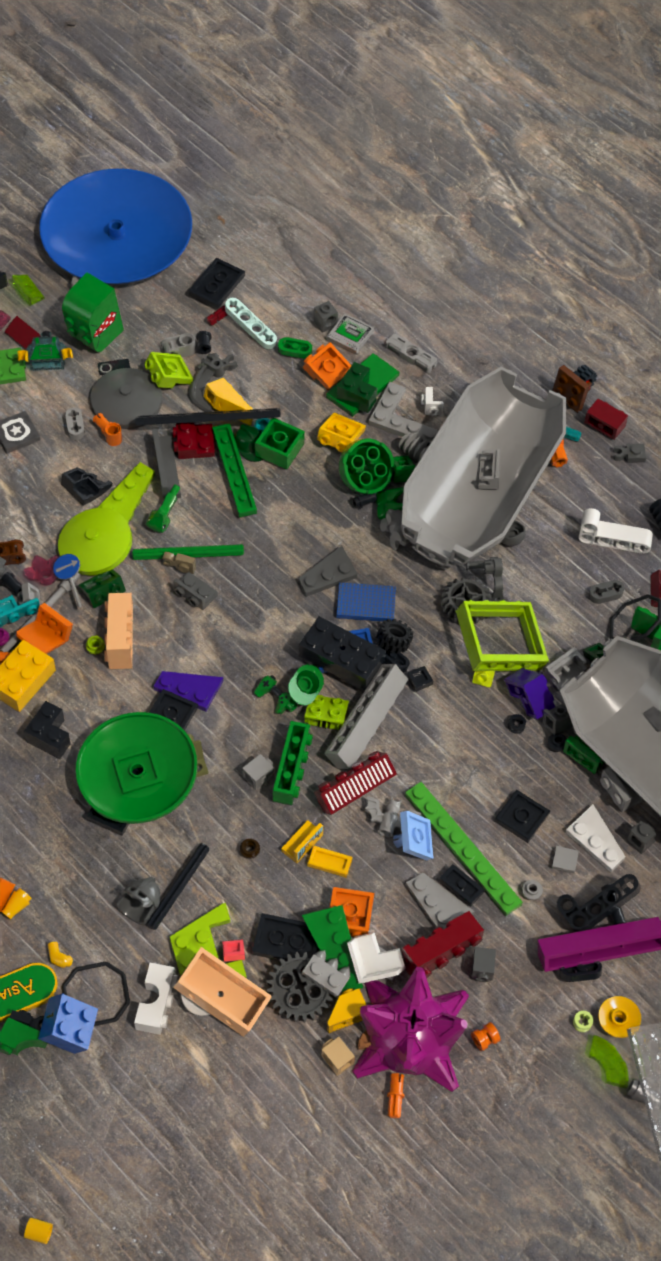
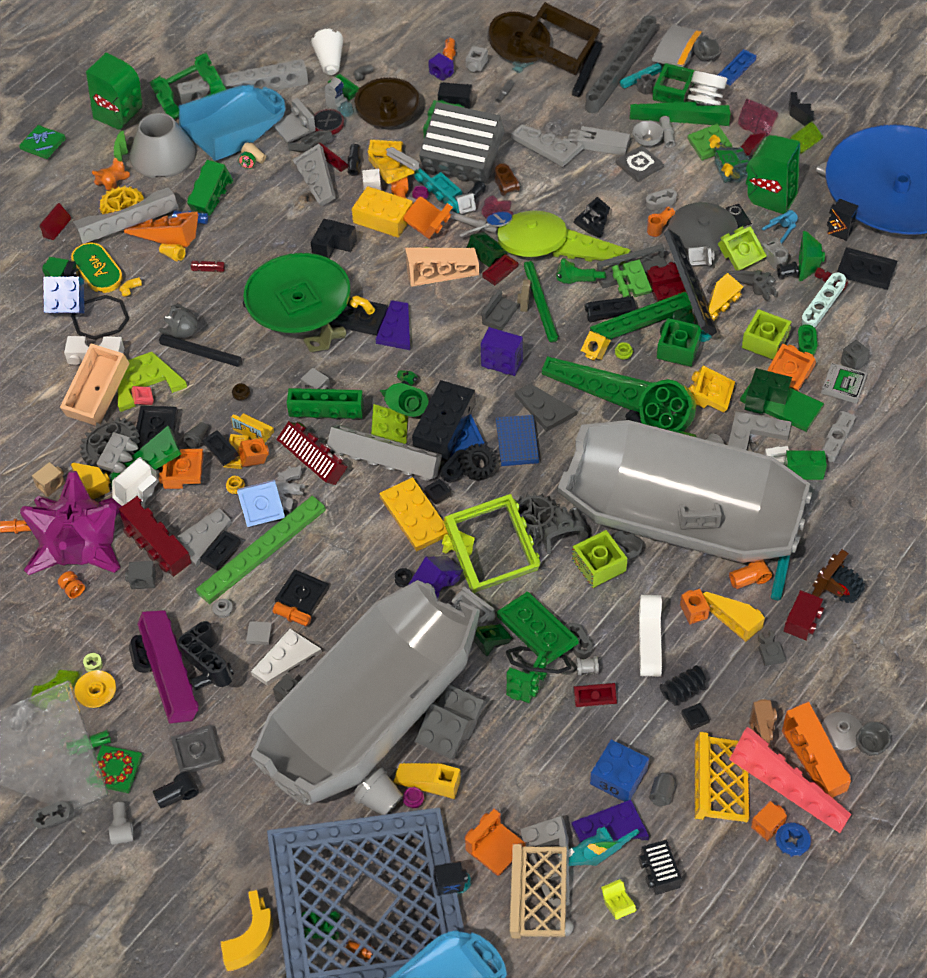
camera: 85 degrees right, 5 degrees down
none -> dark grey cone [183,422,208,448]
none -> dark red axle [191,261,225,272]
none -> black hinge [202,430,239,466]
none -> yellow plate [226,476,245,494]
none -> orange brick [237,438,269,467]
none -> orange axle [273,601,312,626]
none -> yellow arm [349,295,375,315]
none -> yellow plate [379,477,448,552]
none -> dark purple brick [481,327,523,376]
none -> dark red tile [482,254,518,286]
none -> green plate [496,591,579,665]
none -> green wing [542,356,652,414]
none -> lime brick [572,530,627,588]
none -> light grey bush [576,656,599,676]
none -> yellow brick [581,331,611,361]
none -> black plate [584,296,637,322]
none -> bright green plate [612,259,652,297]
none -> lime plate [615,342,633,359]
none -> orange brick [680,589,710,624]
none -> light grey bracket [687,246,715,266]
none -> yellow slope [703,592,765,642]
none -> lime brick [742,309,792,359]
none -> dark azure plant [762,210,798,244]
none -> green brick [784,450,827,480]
none -> green slope [798,231,825,281]
none -> black brick [827,198,858,241]

